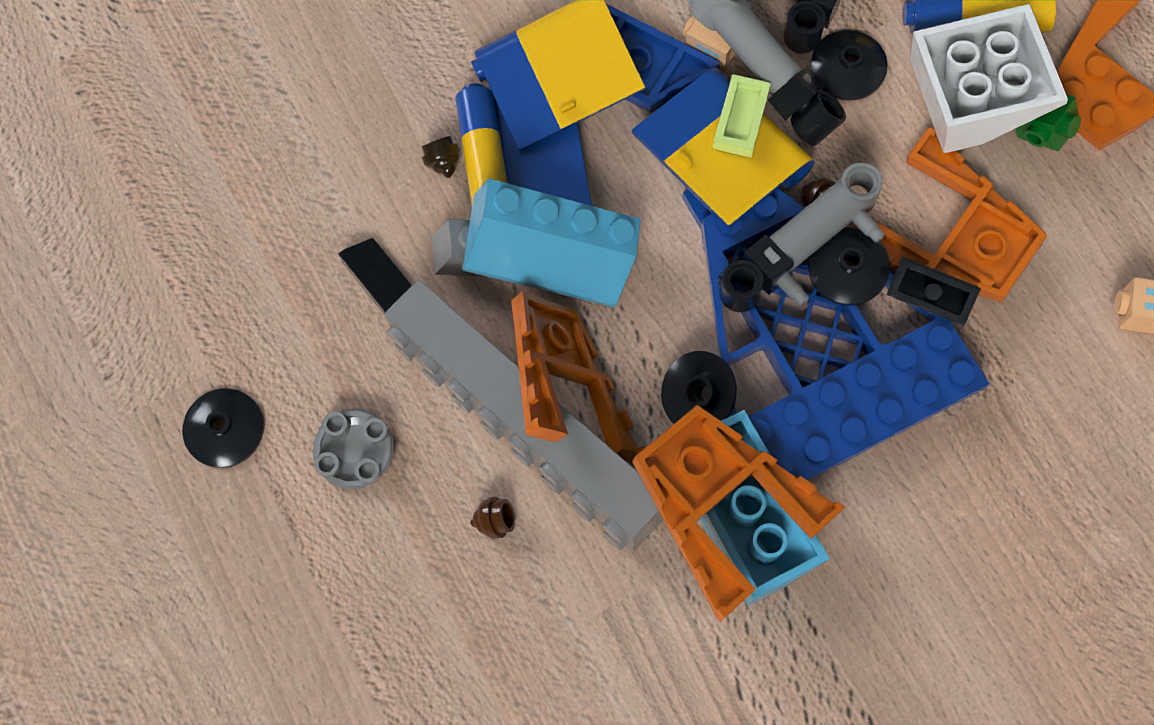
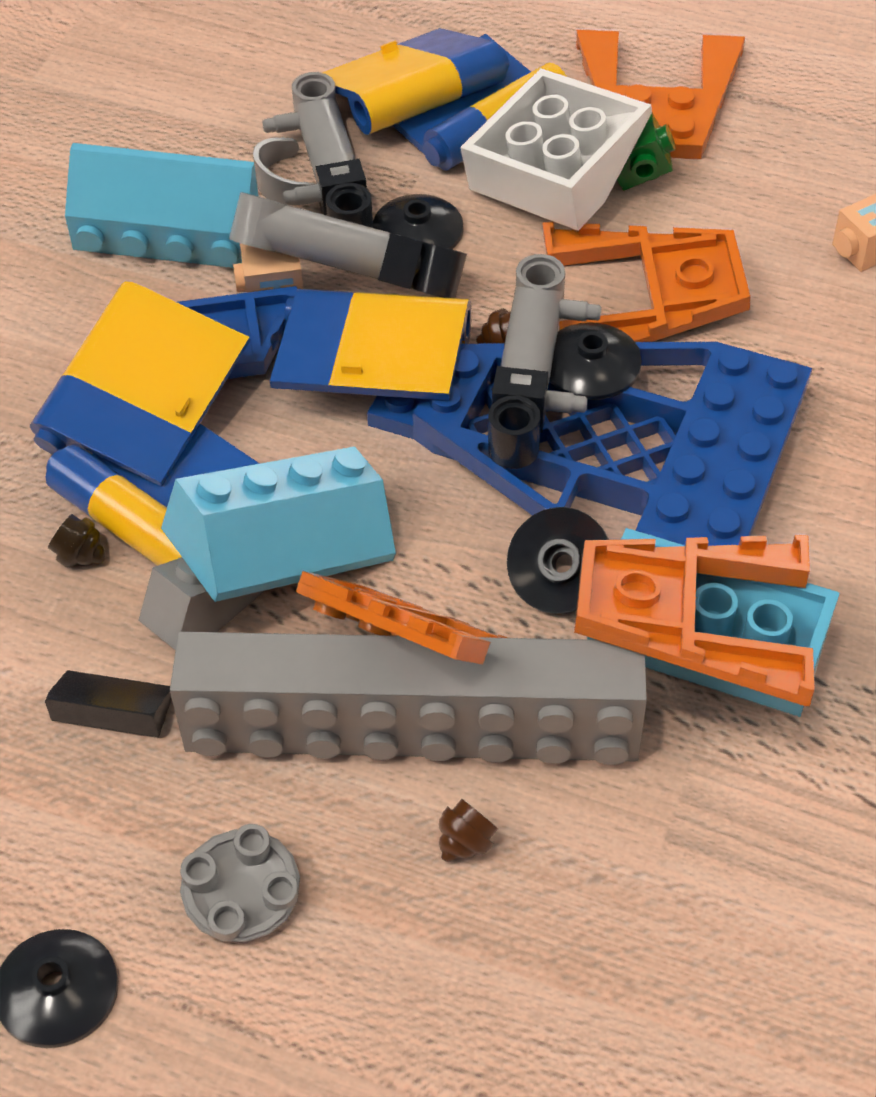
camera: 45 degrees left, 20 degrees down
yellowish green tile [713,74,771,158] -> none
black slope [886,256,981,326] -> none

